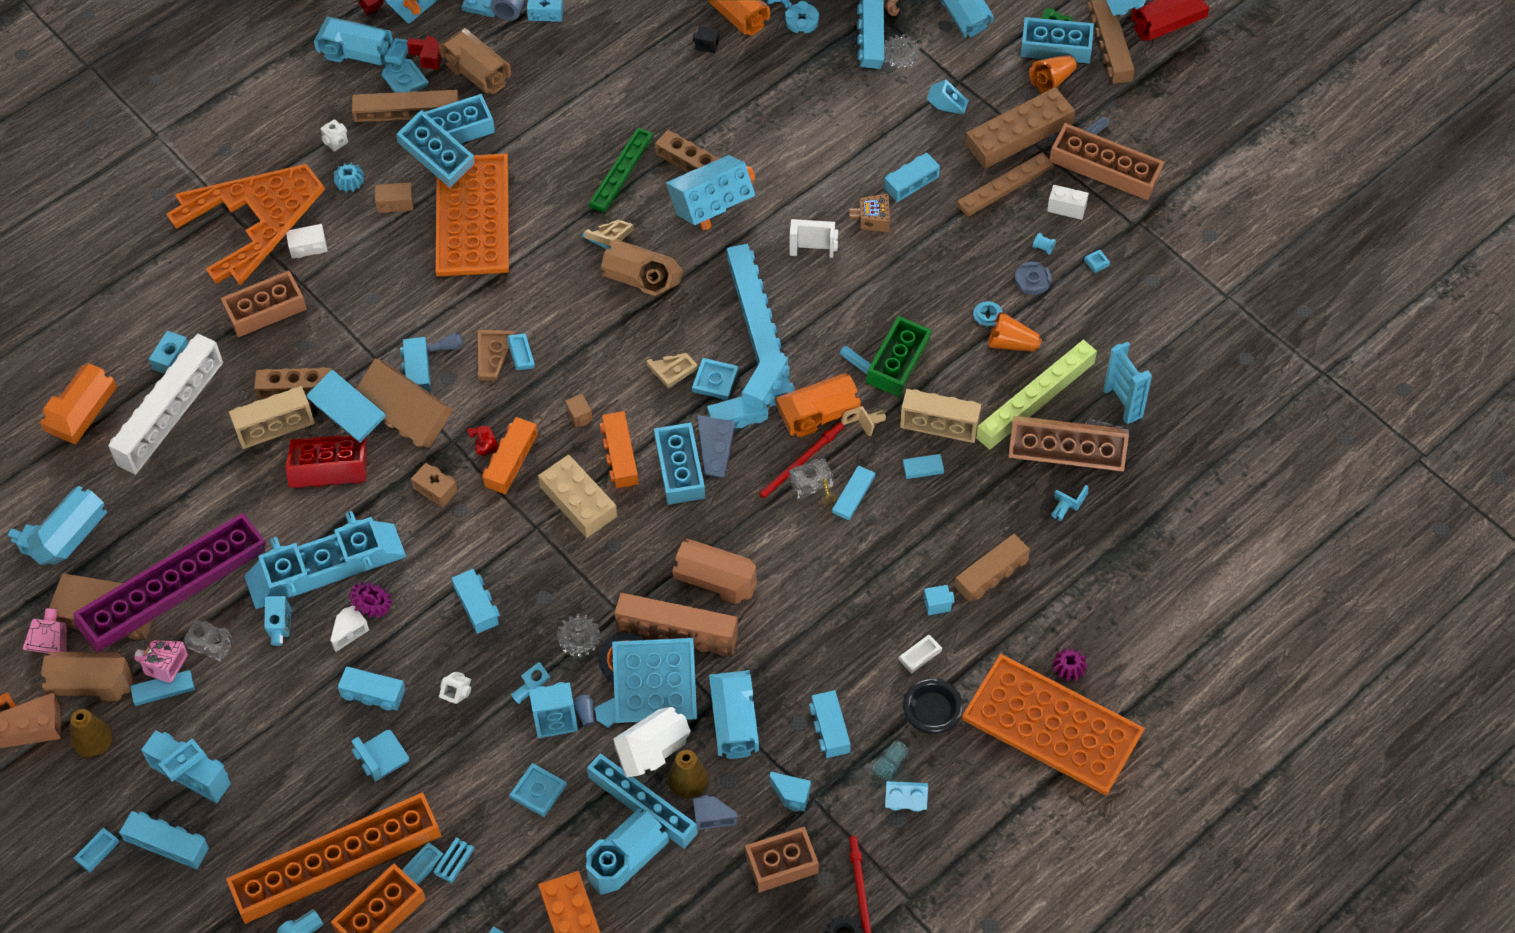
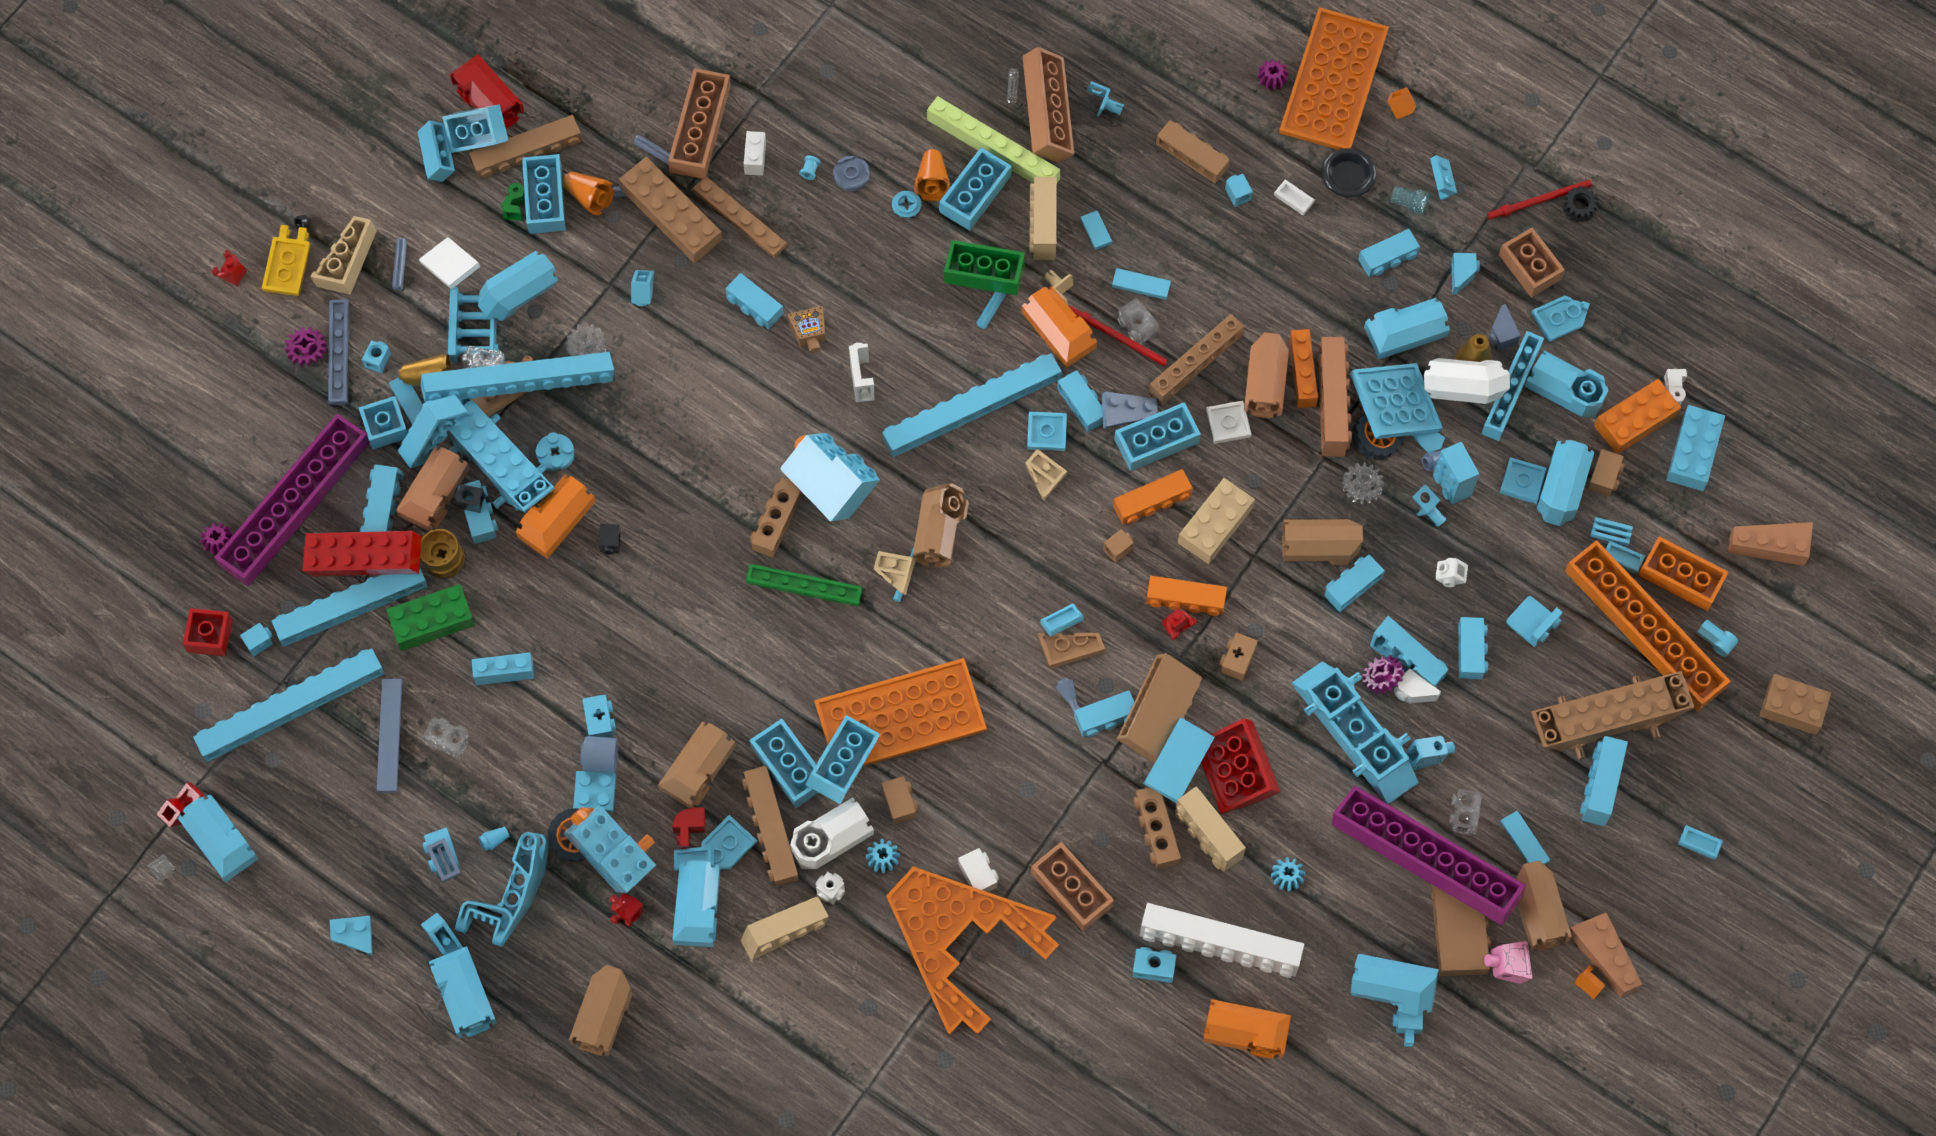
camera: 105 degrees left, 10 degrees up
pearl gold cone [71,709,113,758] -> none
medium azure brick [119,811,209,869] -> none
bright pink torso [135,640,188,683] -> none
medium azure plate [158,739,206,781] -> none
medium azure brick [742,350,790,411] -> none
clear yellow hand [822,479,836,506] -> none
medium azure tile [1084,250,1110,273] -> none
medium azure fence [1103,342,1152,425] -> none
none -> tan wedge [741,896,829,961]
none -> white brick [791,797,874,869]
none -> medium azure brick [939,147,1012,231]
none -> medium nougat brick [1149,314,1244,406]
none -> white tile [1206,401,1252,444]
none -> medium azure gear [1271,857,1305,892]
none -> medium nougat brick [1282,519,1363,565]
none -> orange brick [1289,329,1318,408]
none -> medium azure wedge [1370,616,1448,688]
none -> orange panel [1387,87,1416,119]
none -> medium azure tile [1531,296,1590,342]
none -> medium nougat piece [1531,671,1694,760]
none -> medium azure brick [1537,440,1594,526]
none -> medium nougat brick [1588,449,1625,497]

